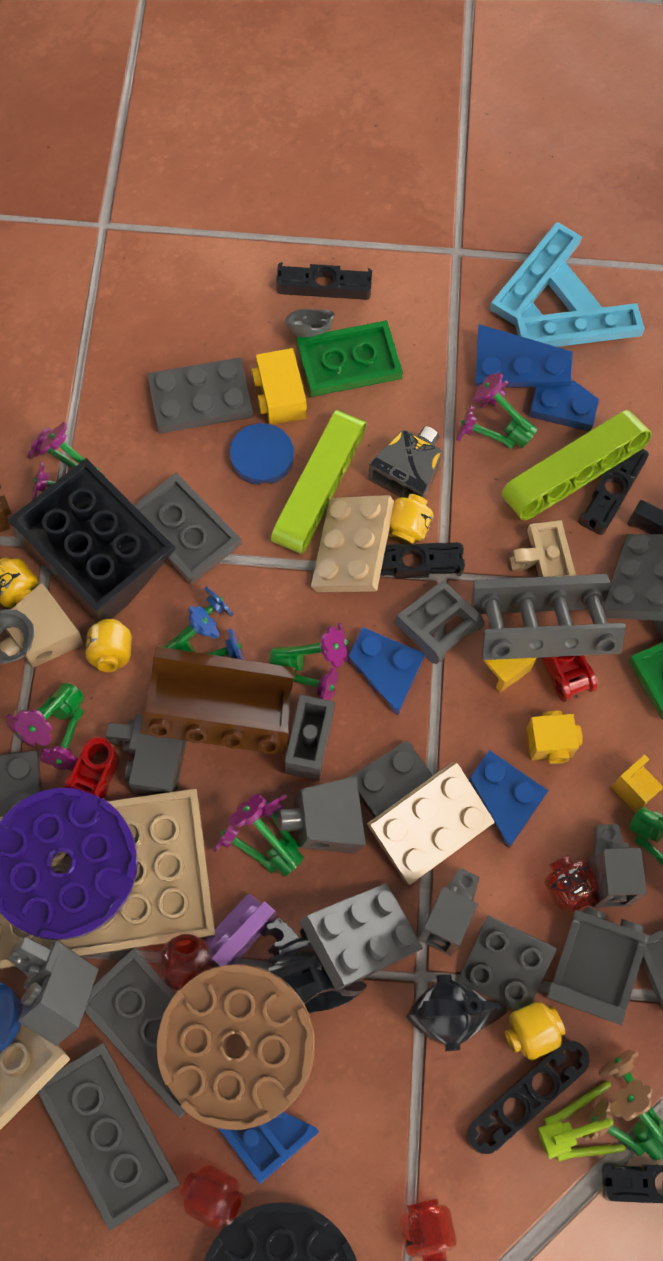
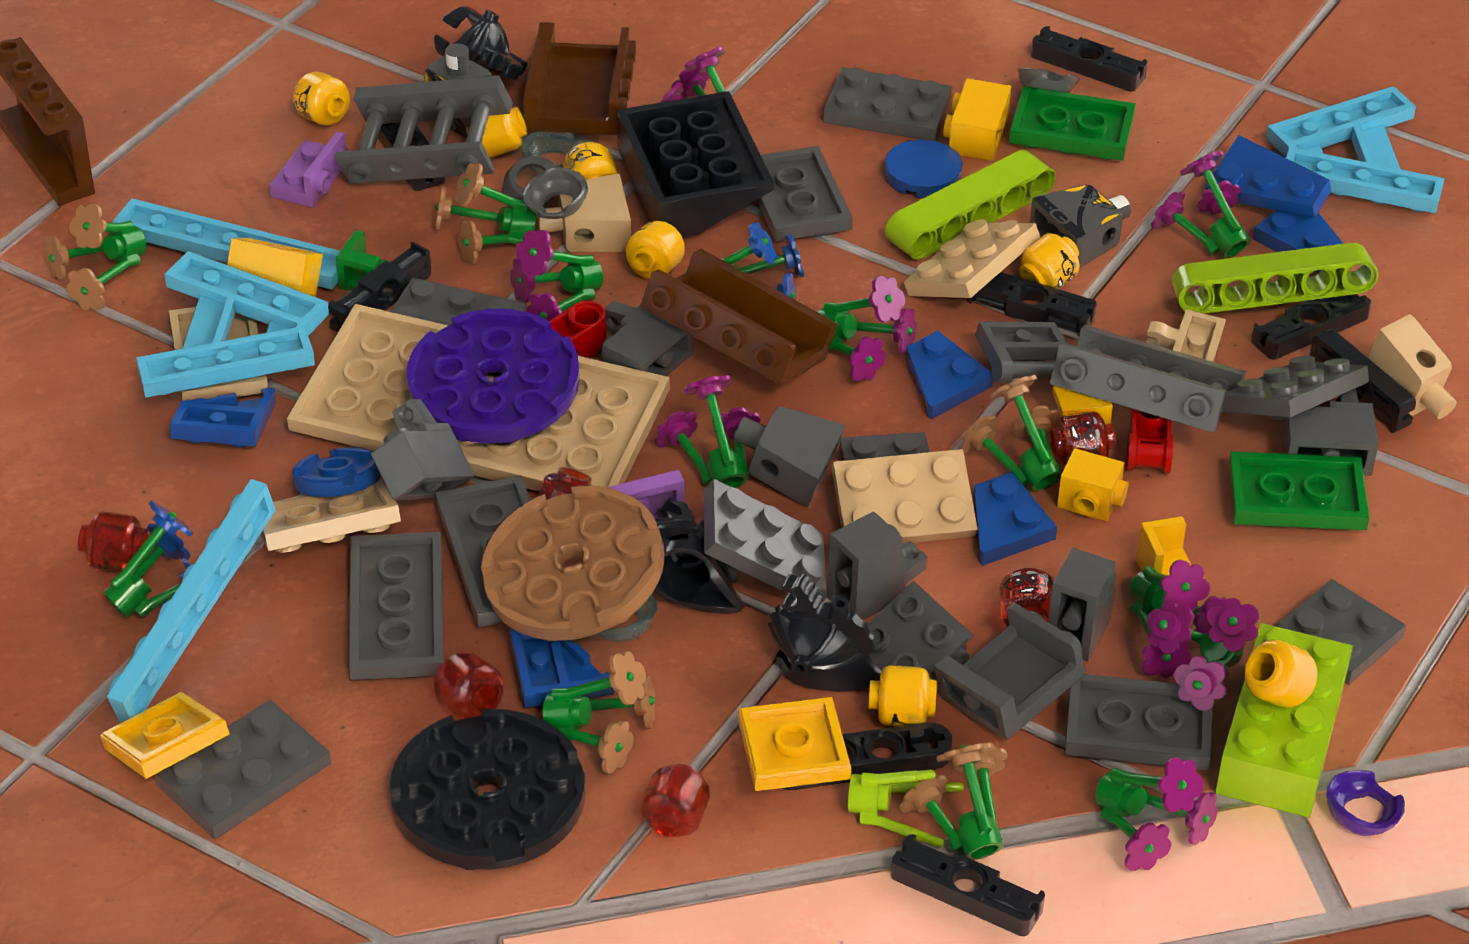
camera: 30 degrees right, 25 degrees down
dark grey brick [285,695,335,781] -> none
none -> plant [543,651,656,774]
none -> yellow plate [738,697,851,791]
none -> plant [959,375,1063,491]
none -> clear red head [1050,411,1116,466]

